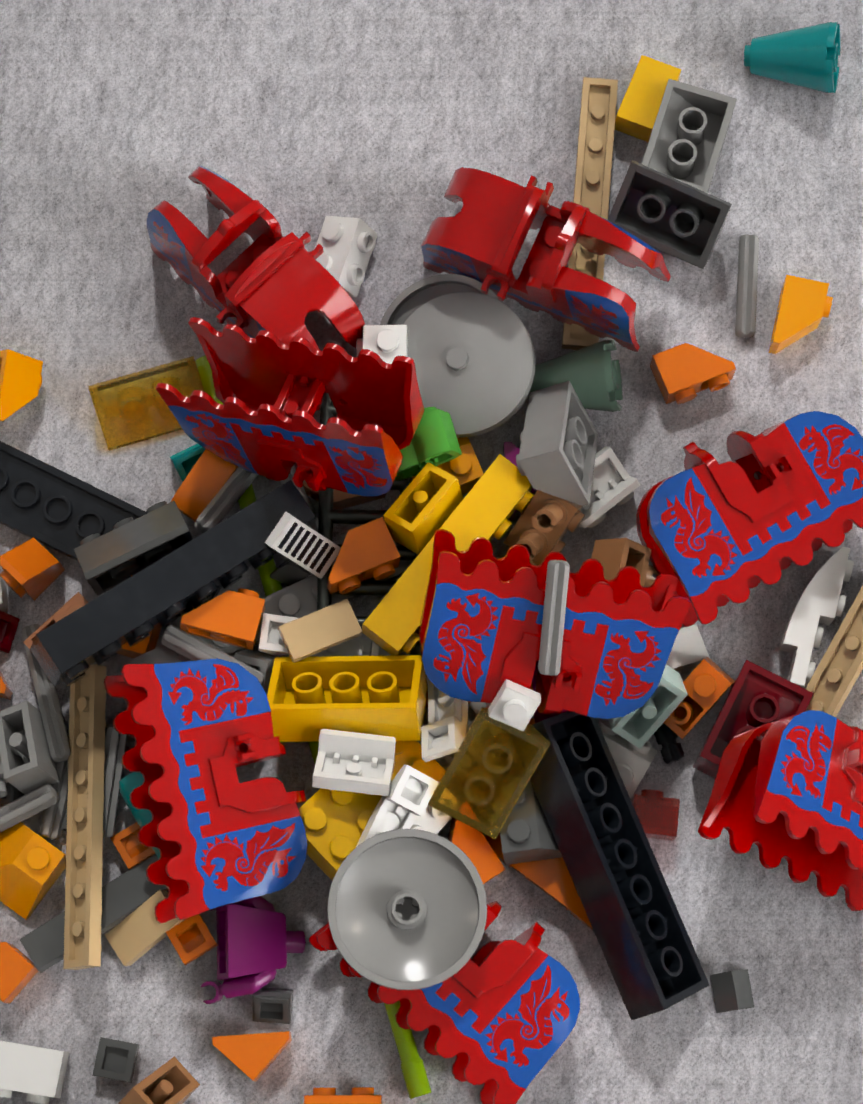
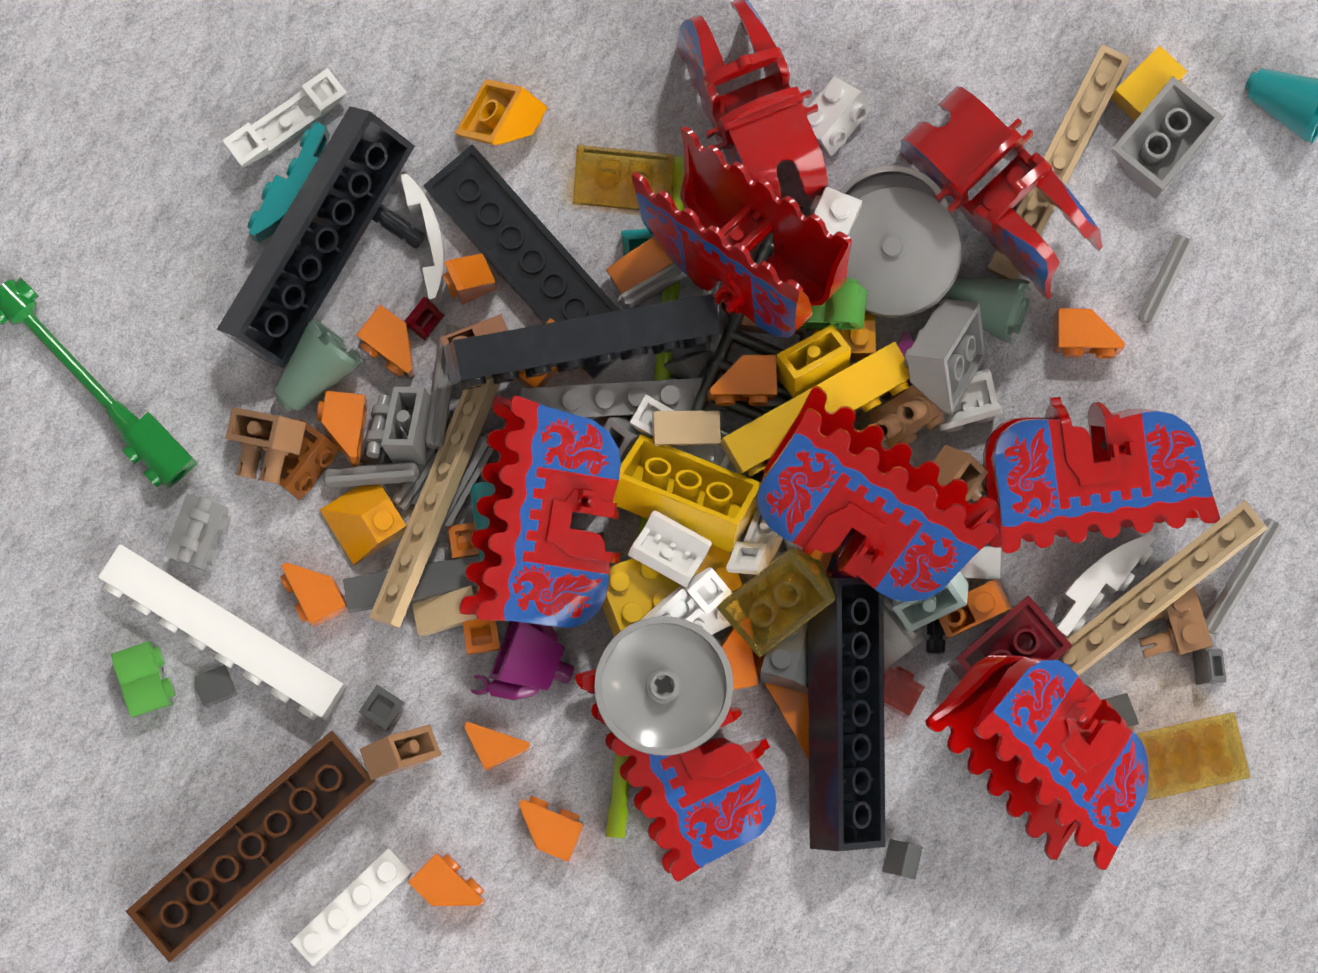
camera: 20 degrees right, 5 degrees up
dark grey slope [74,501,193,596] -> none
light grey axle [161,625,265,685] -> none
orange slope [180,588,265,650] -> none
dark grey slope [252,988,293,1024] -> none
white tile [265,512,341,579] -> none
white plate [488,679,541,731] -> none
light grey axle [538,560,570,676] -> none
dark grey slope [608,160,732,269] -> none
light orange slope [768,275,833,354] -> none

